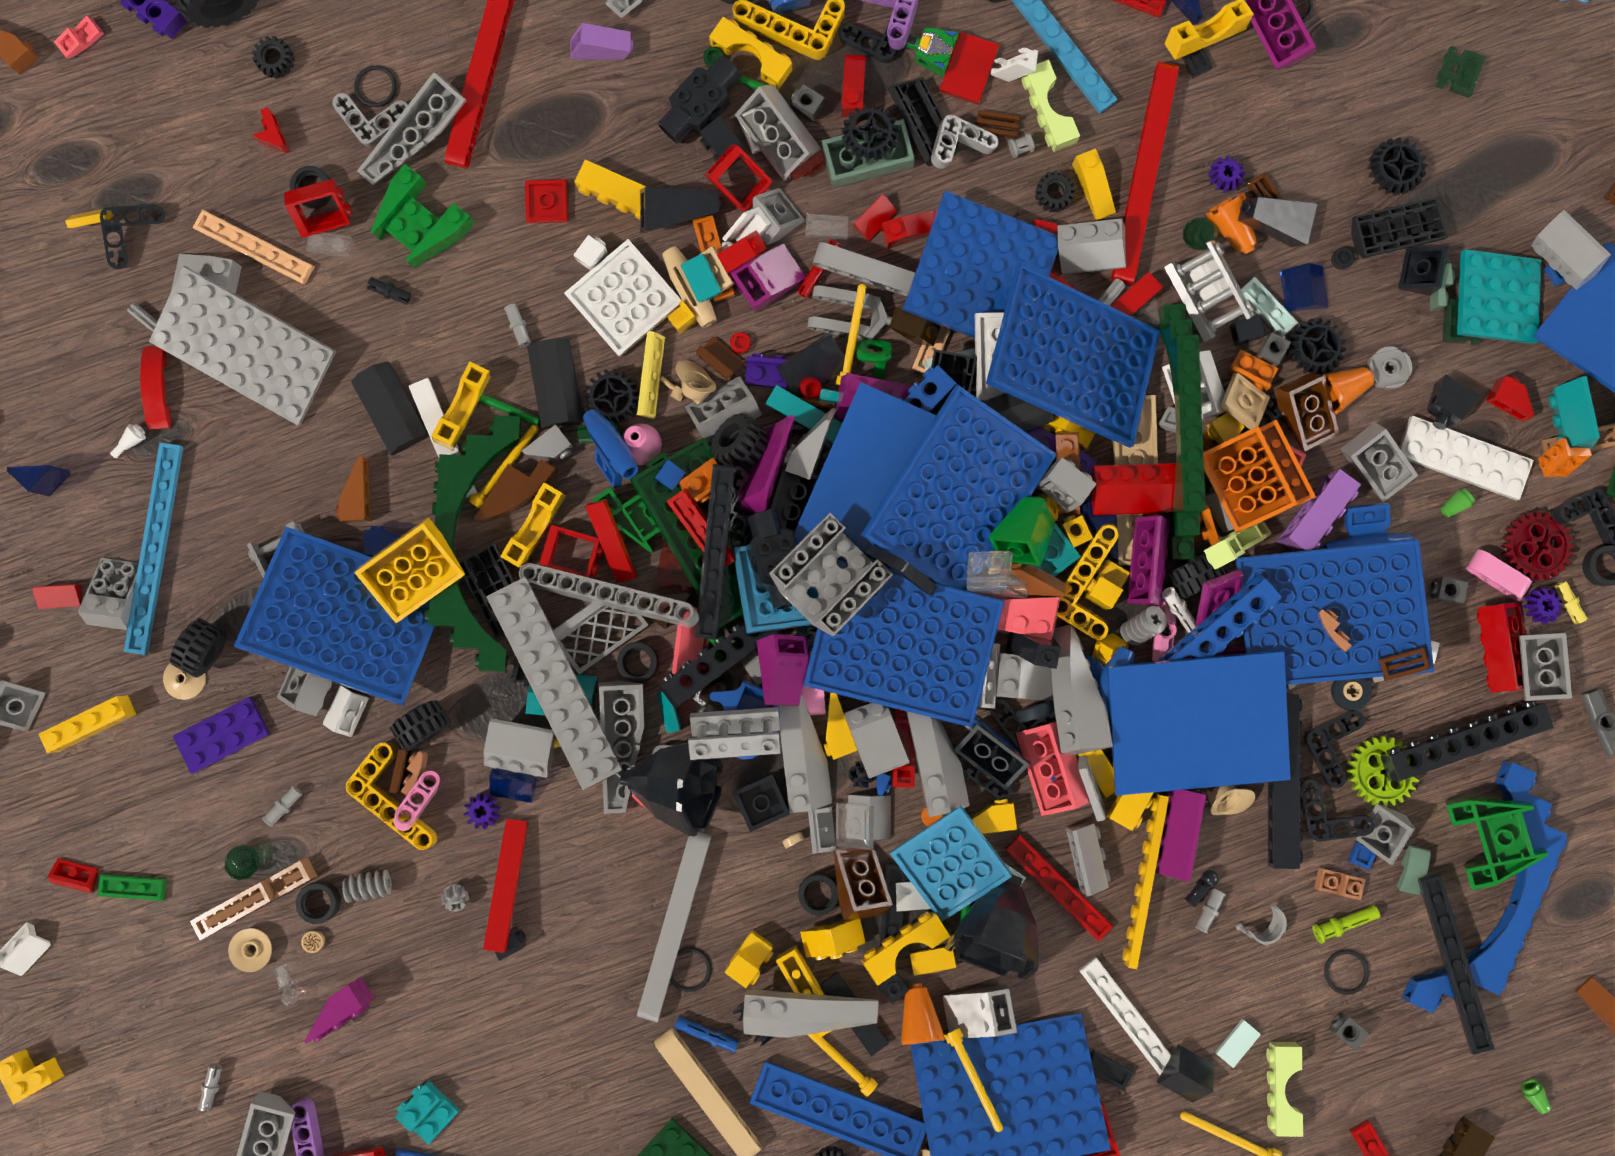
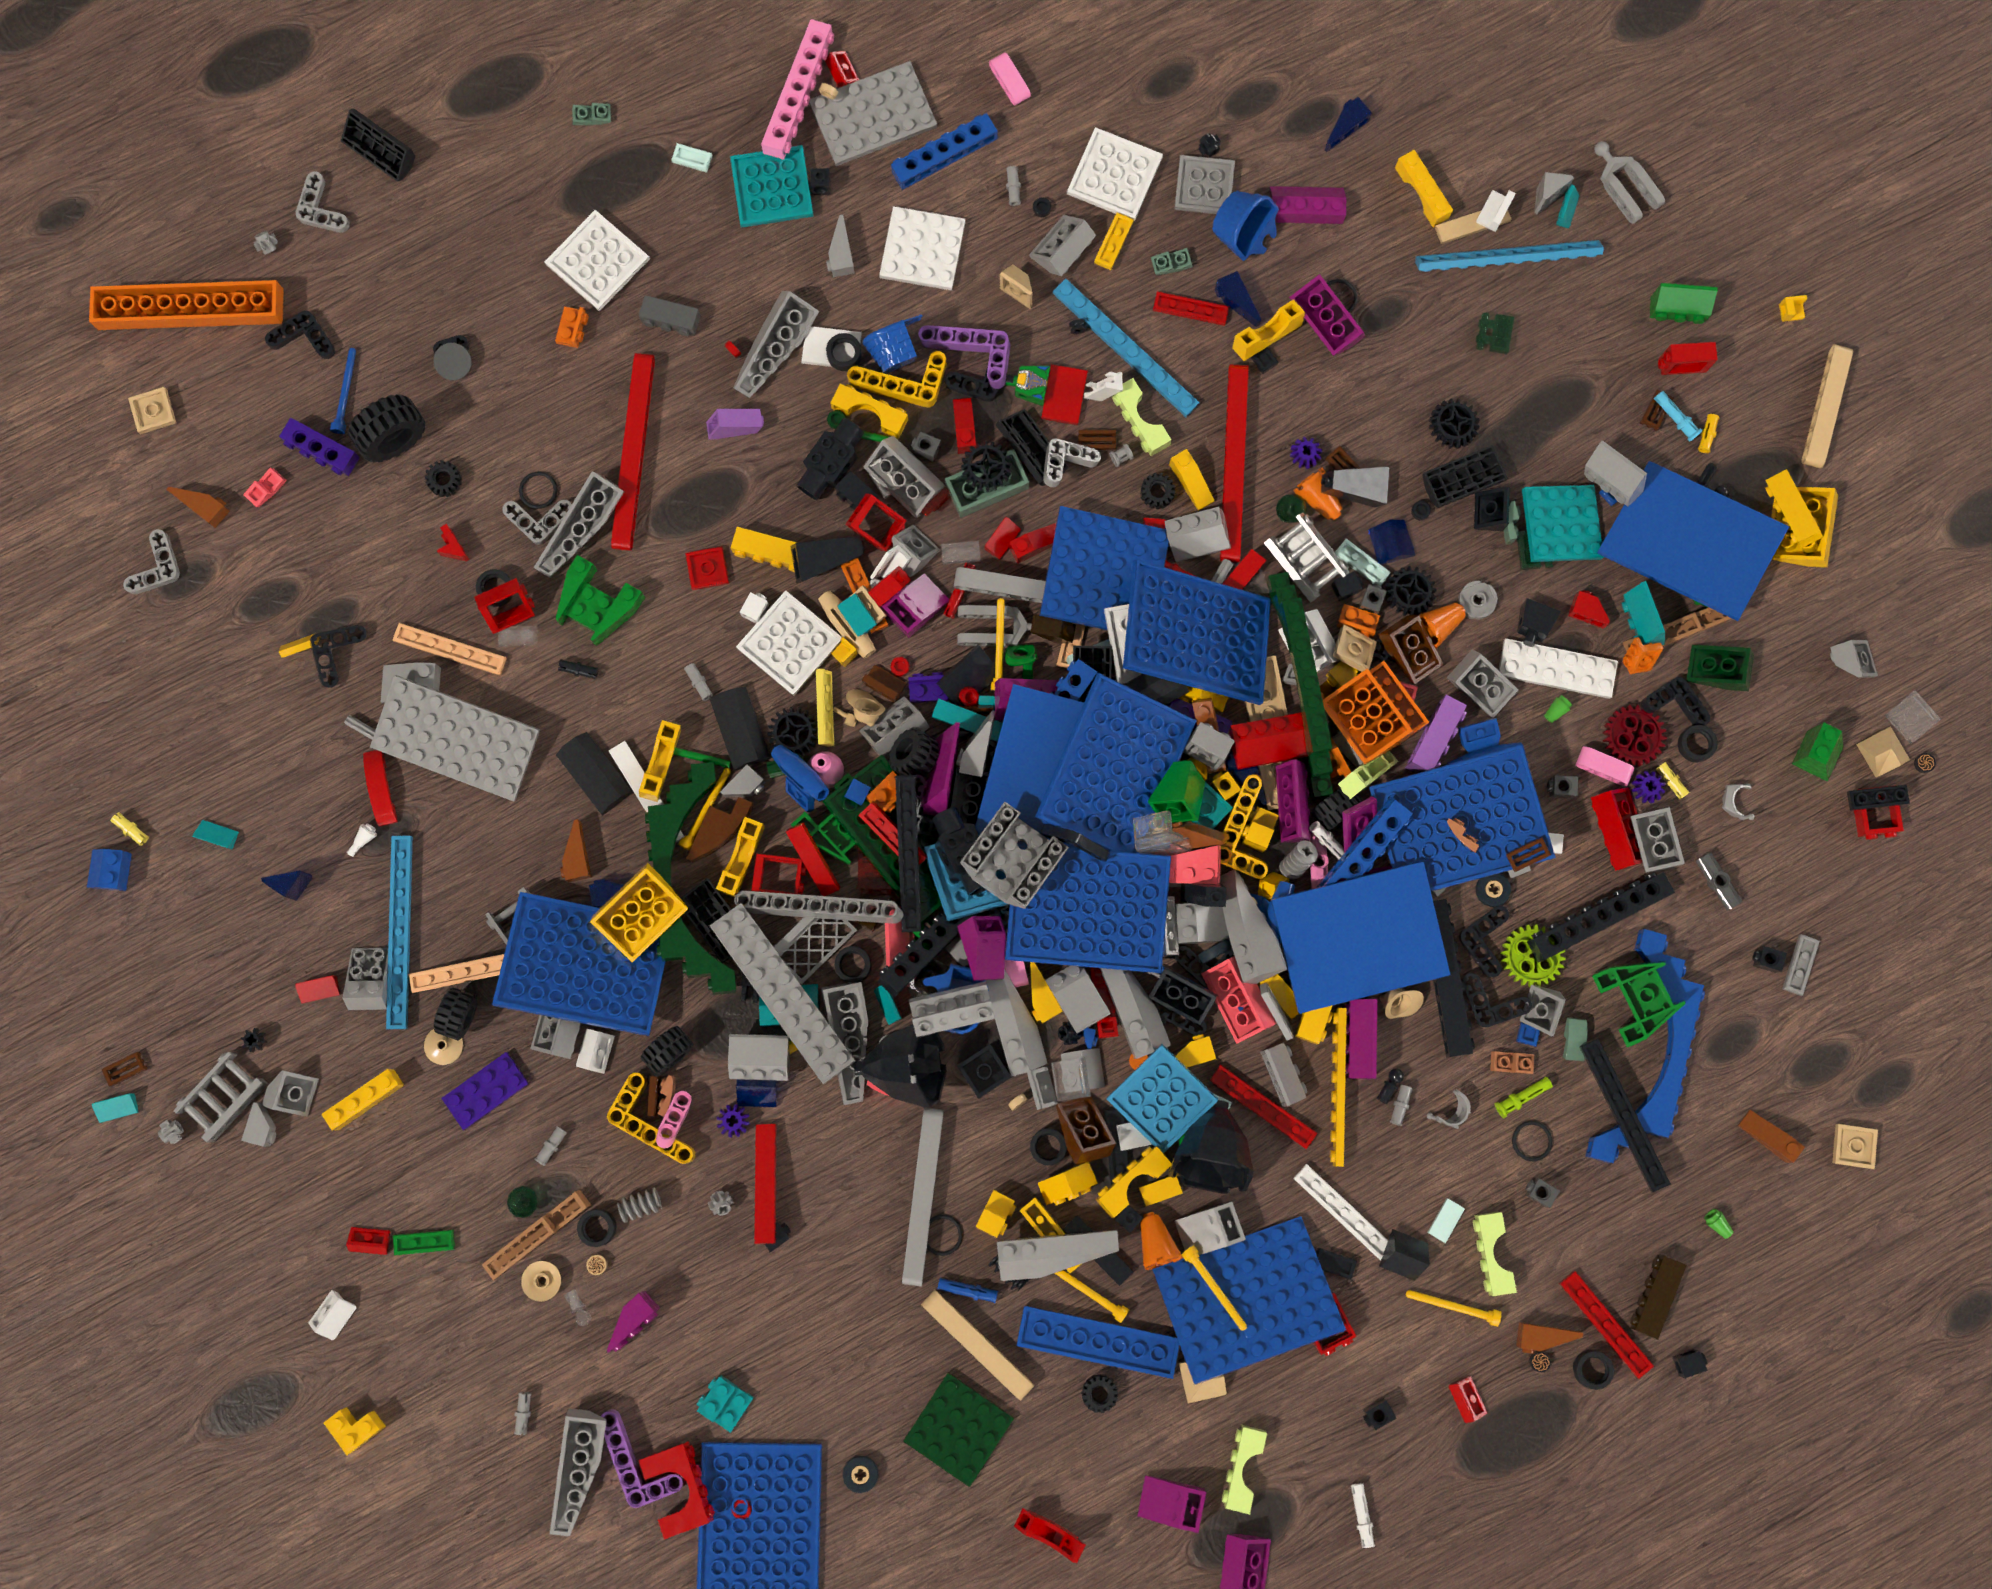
camera: 15 degrees left, 5 degrees down
none -> light nougat tile [408,954,504,993]

